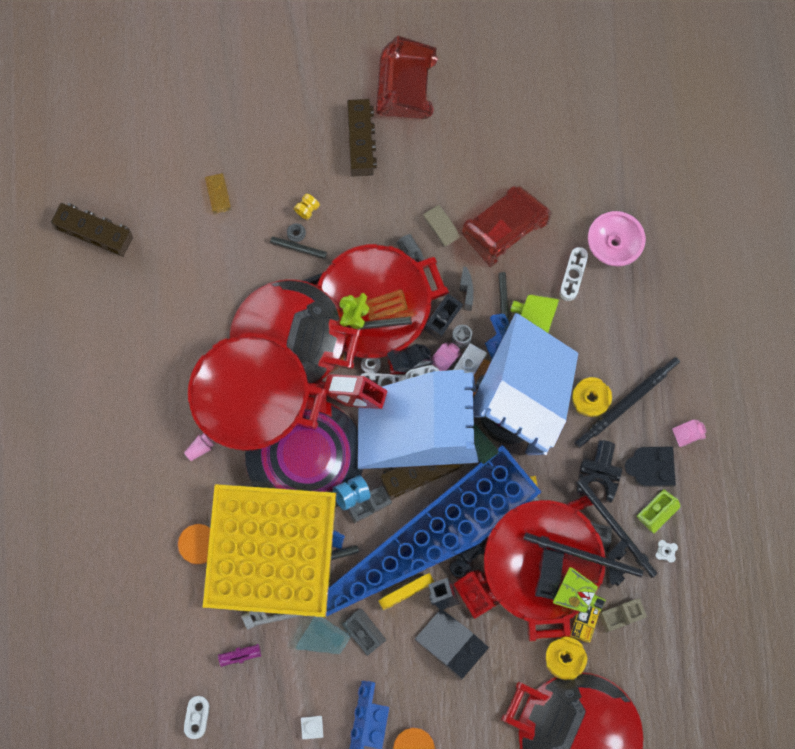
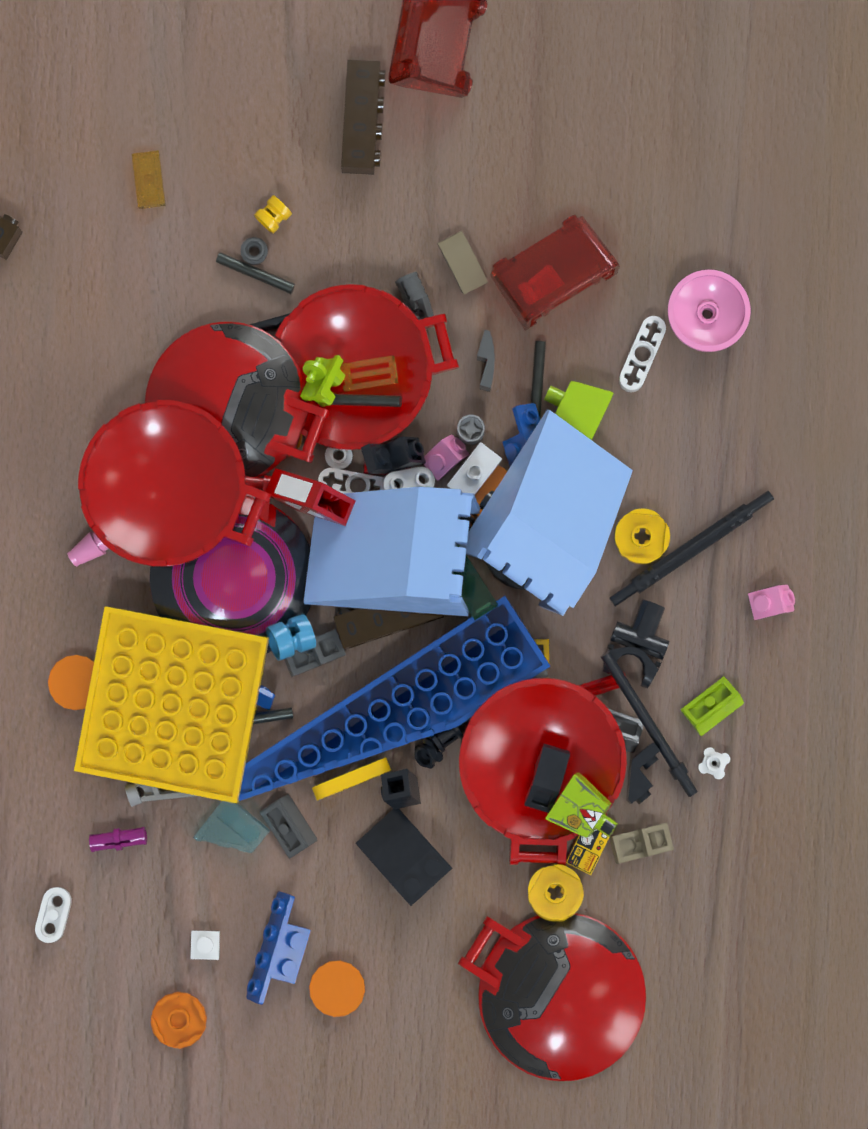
camera: 10 degrees right, 10 degrees up
black brick [423,293,464,340] -> none
red bracket [453,569,500,619] -> none
black bar [523,532,644,578] -> none
black plate [625,446,676,487] -> none

